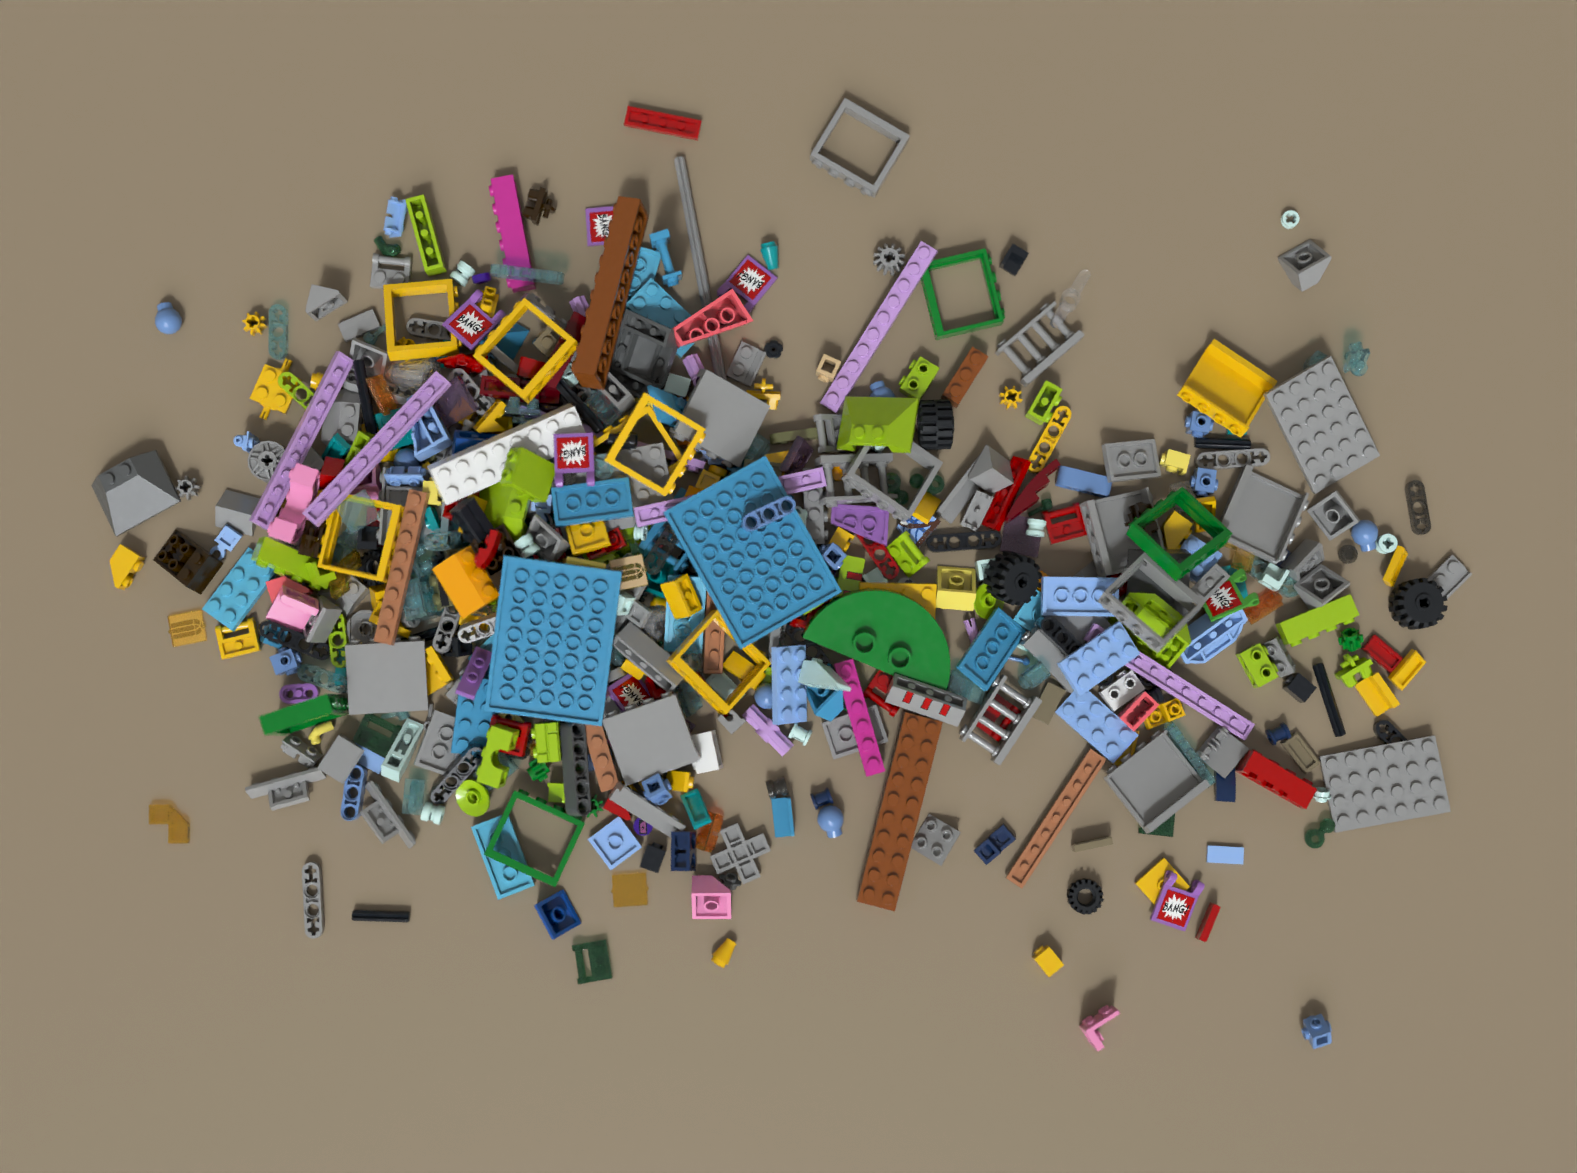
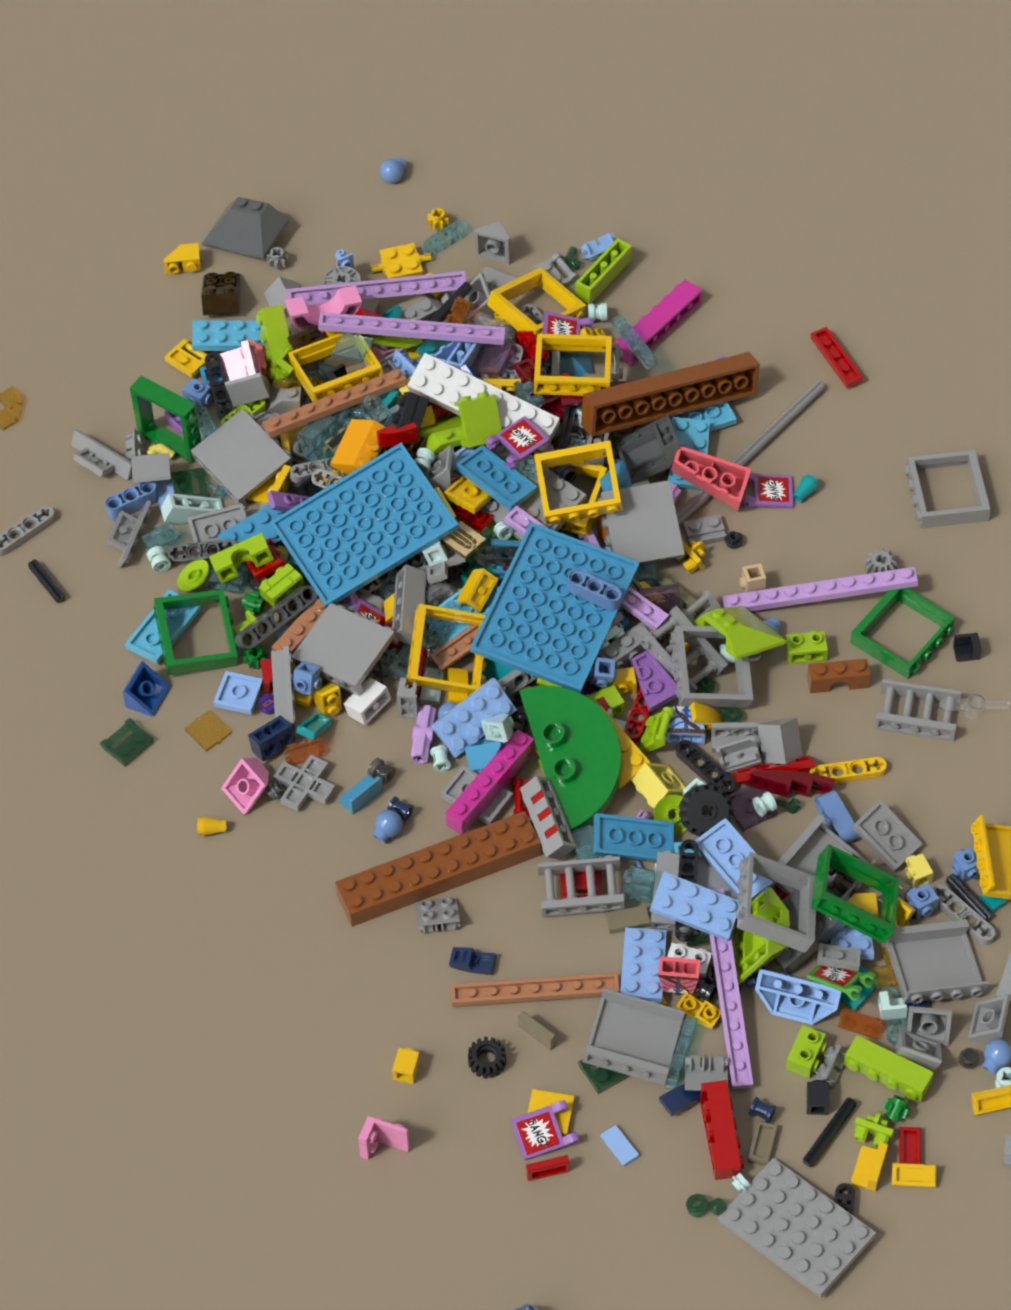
camera: 60 degrees right, 30 degrees down
clear yellow piece [167,610,207,647] -> none
light blue plate [210,524,243,560] -> none
lime beam [278,372,314,410] -> none
dark purple tile [472,272,492,284] -> none
dark brown hips [522,187,556,226] -> none
black brick [640,842,667,873] -> none
dark azure fence [649,229,682,287] -> none
black wheel [917,399,954,450] -> none
yellow gear [999,386,1022,410] -> none
lime brick [1024,380,1063,426] -> none
red plate [1041,502,1087,545] -> none
black wheel [1388,578,1448,630] -> none

